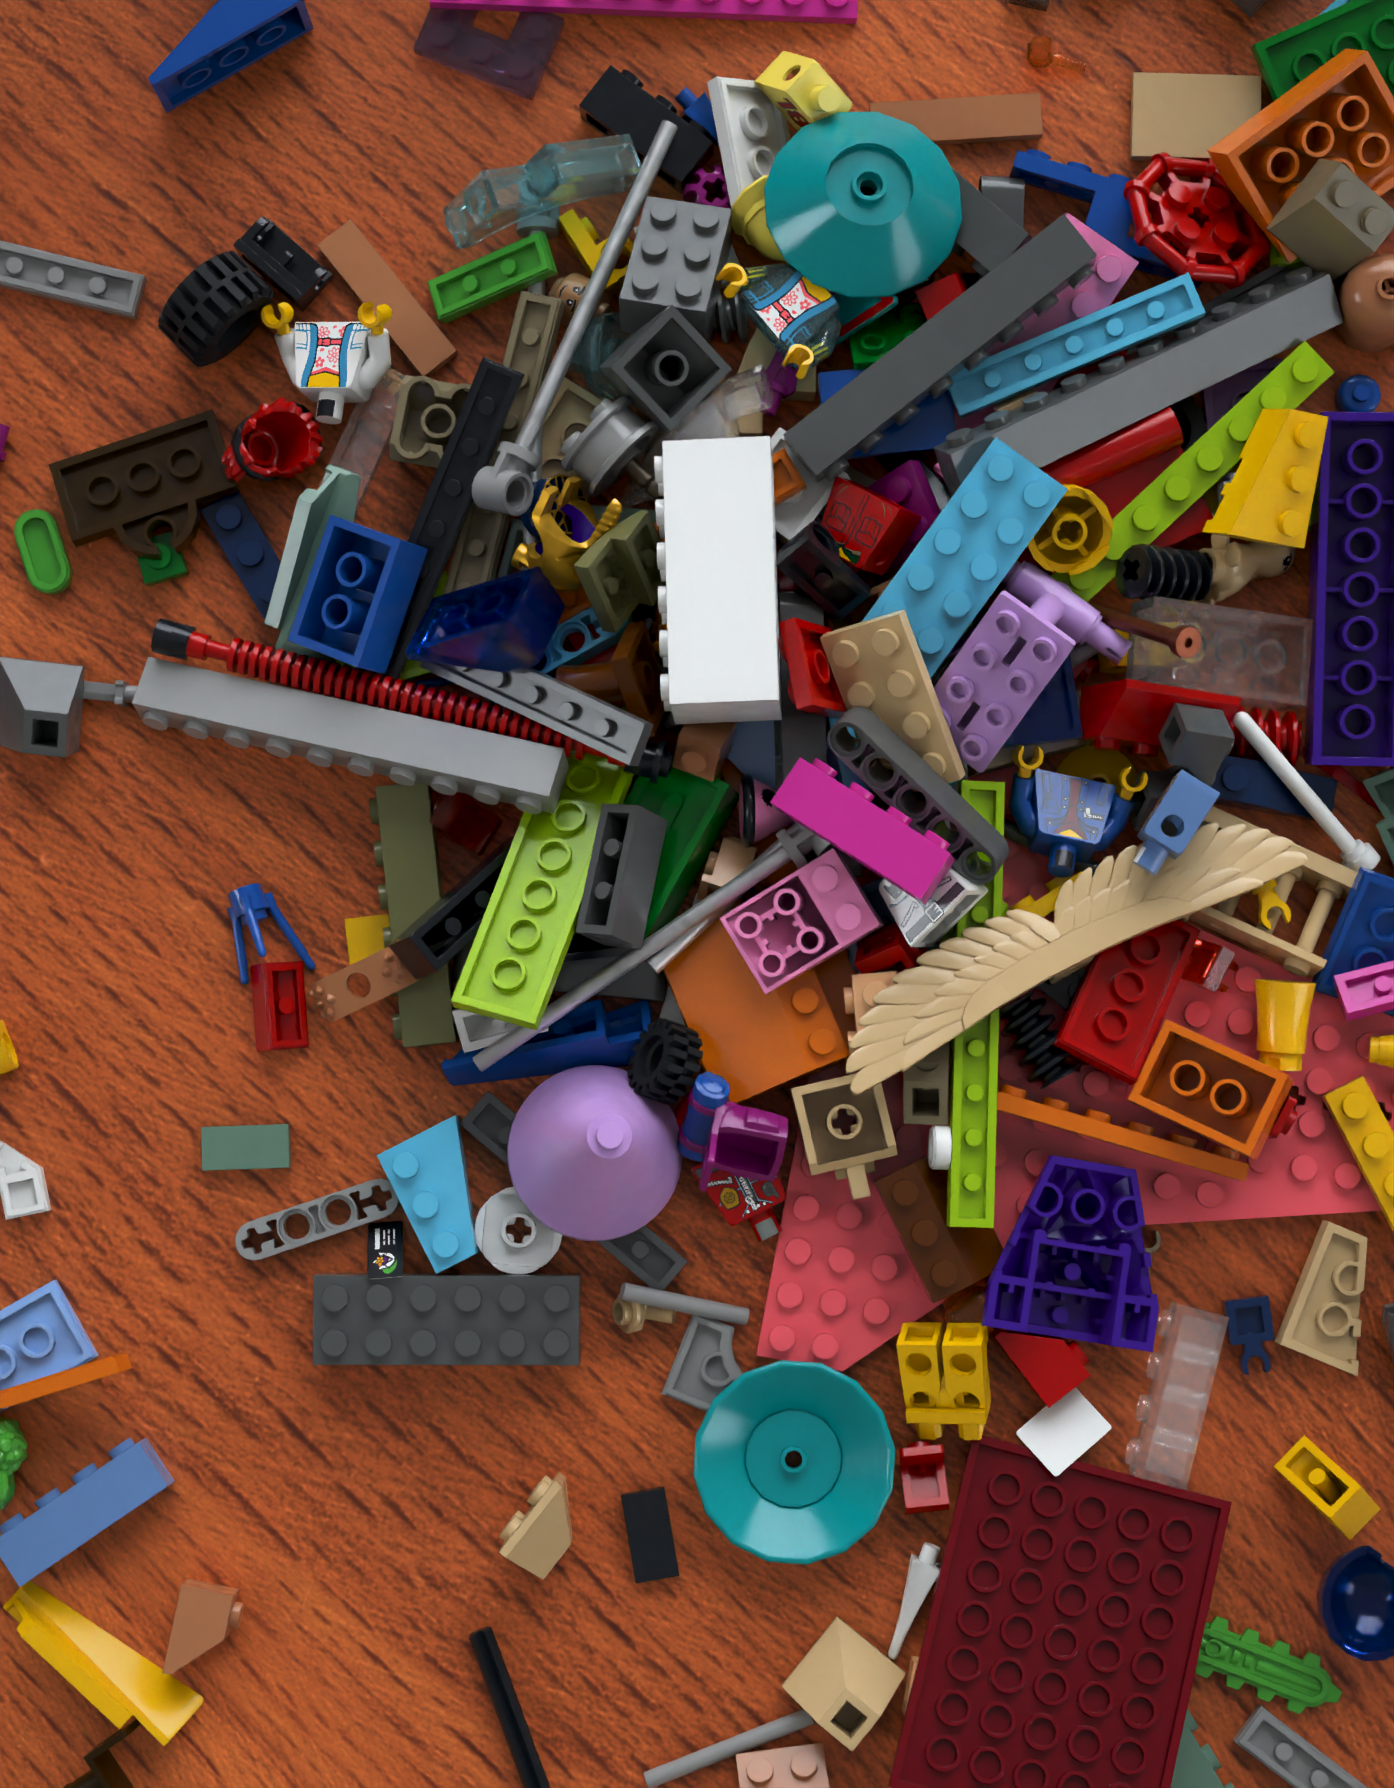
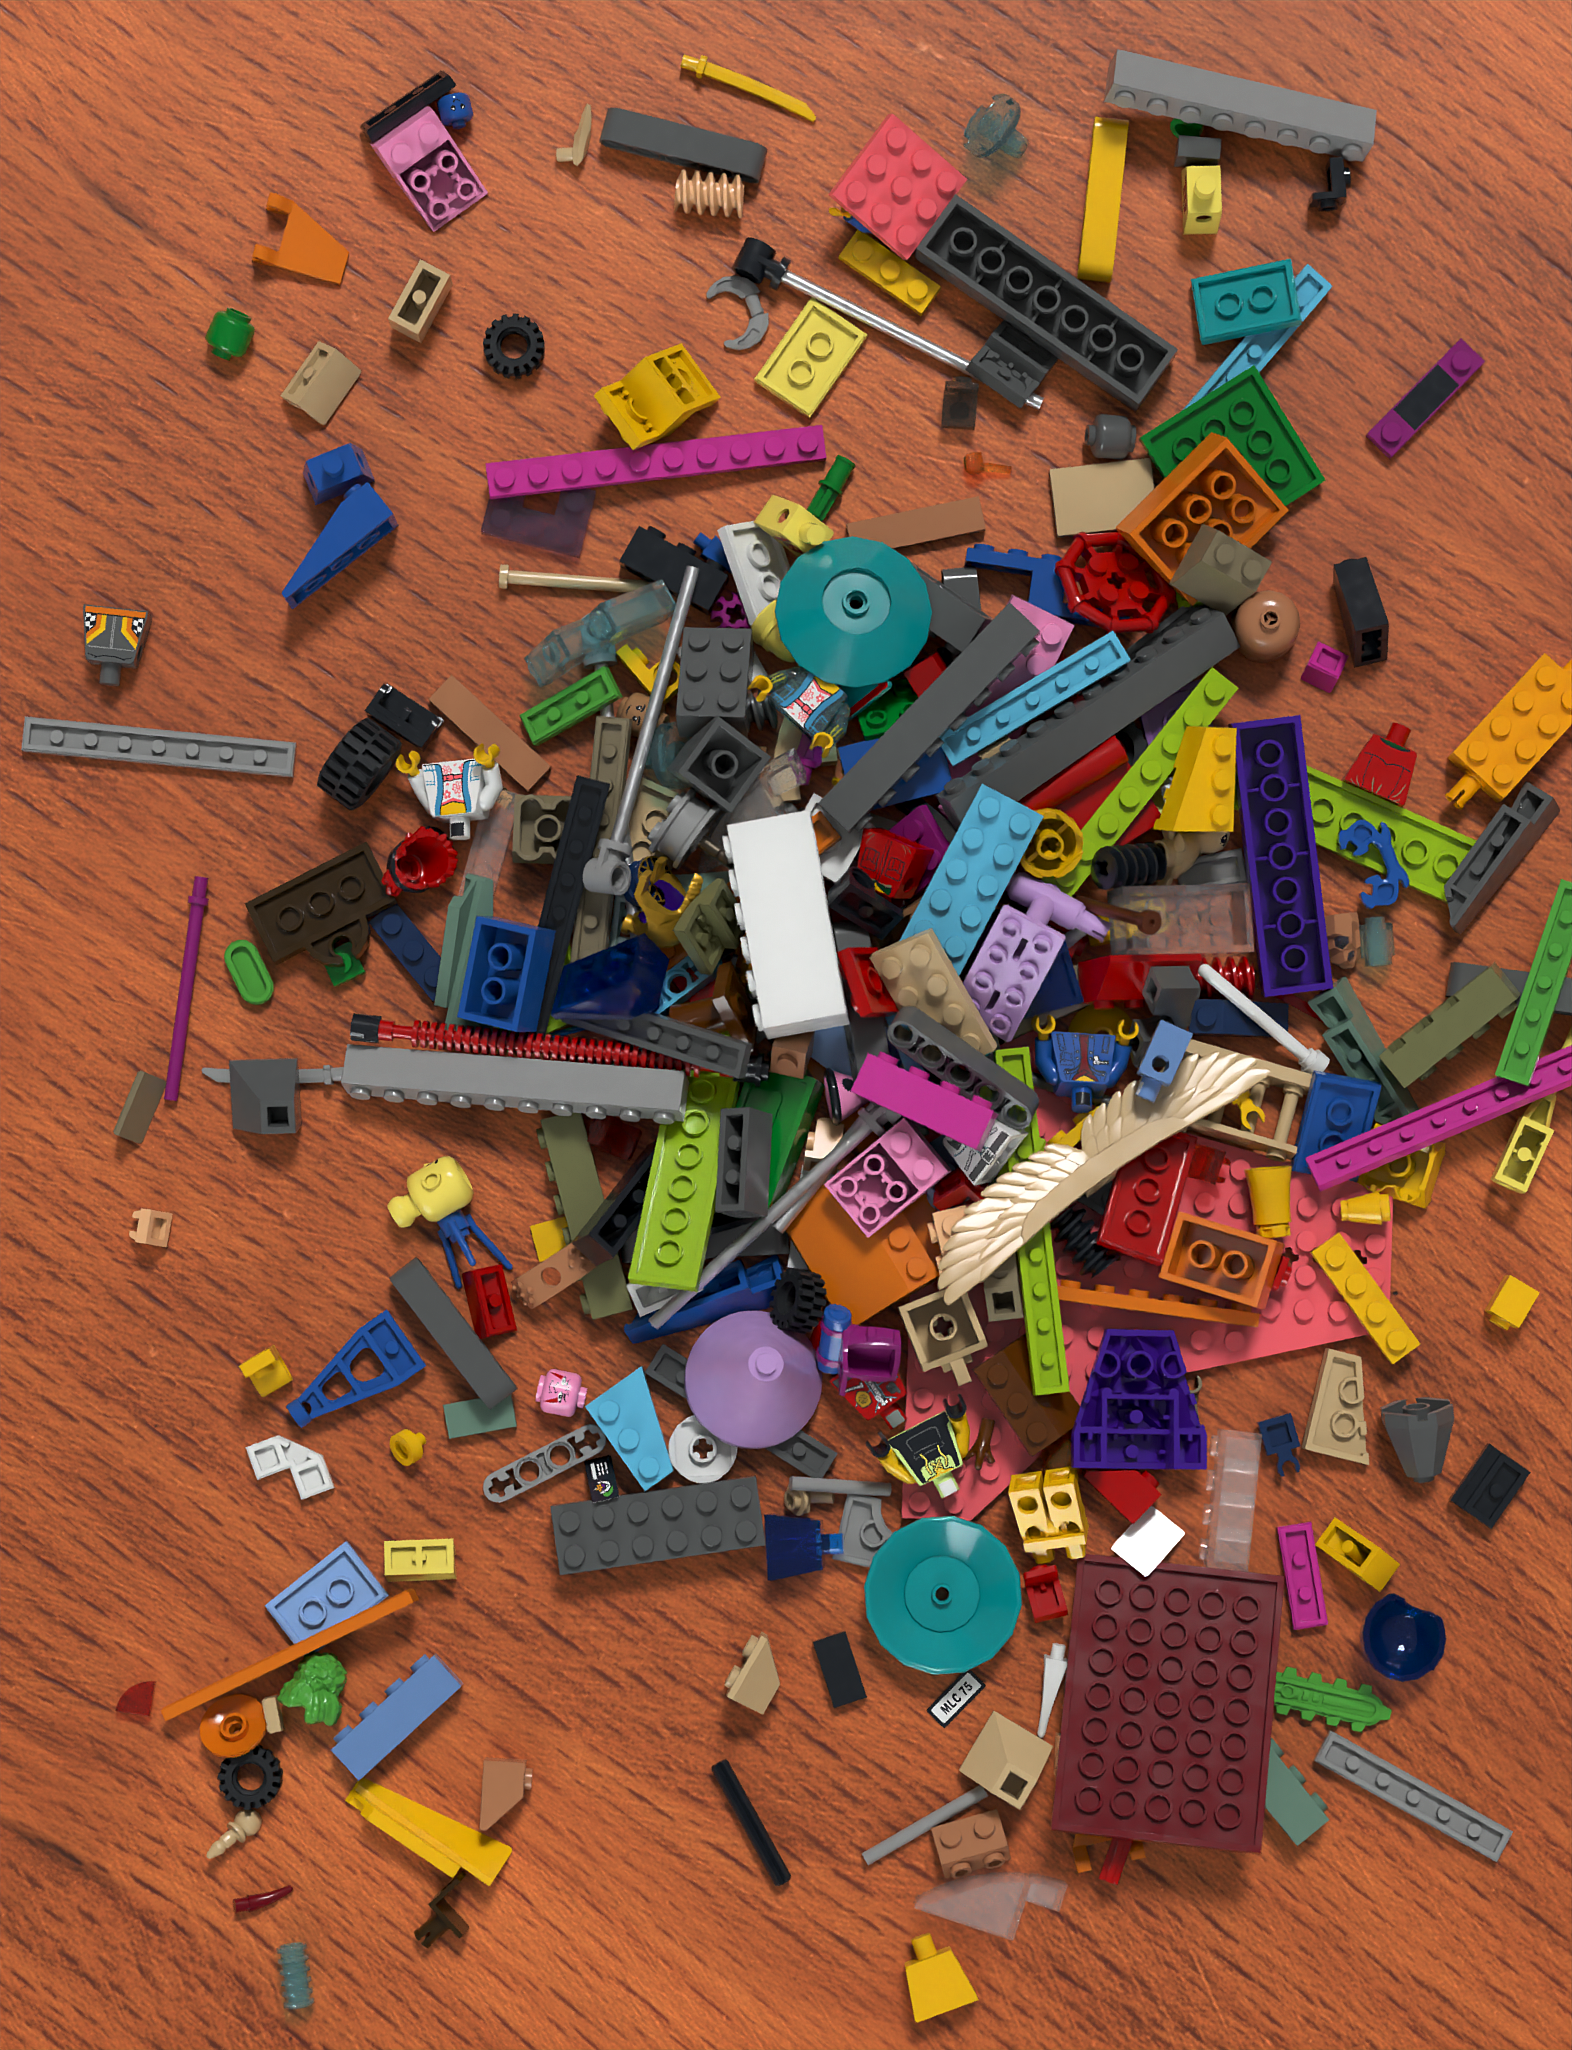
camera: 15 degrees left, 0 degrees up
white tile [928,1125,952,1170] -> none
blue piece [1334,374,1381,412] -> none
none -> blue plate [286,1309,427,1428]
none -> light yellow hinge [384,1539,457,1582]
none -> light yellow piece [387,1156,474,1228]
none -> dark grey beam [389,1257,518,1410]
none -> yellow tile [390,1429,426,1466]
none -> tan bar [499,564,649,594]
none -> bright pink head [535,1369,588,1417]
none -> clear blue torso [764,1513,844,1581]
none -> green axle [807,455,856,522]
none -> torso [865,1394,970,1498]
none -> sticker [927,1670,986,1728]
none -> reddish brown bar [963,1418,995,1470]
none -> dark grey head [1084,414,1136,459]
none -> light grey tile [1177,848,1247,896]
none -> dark pink tile [1276,1522,1328,1630]

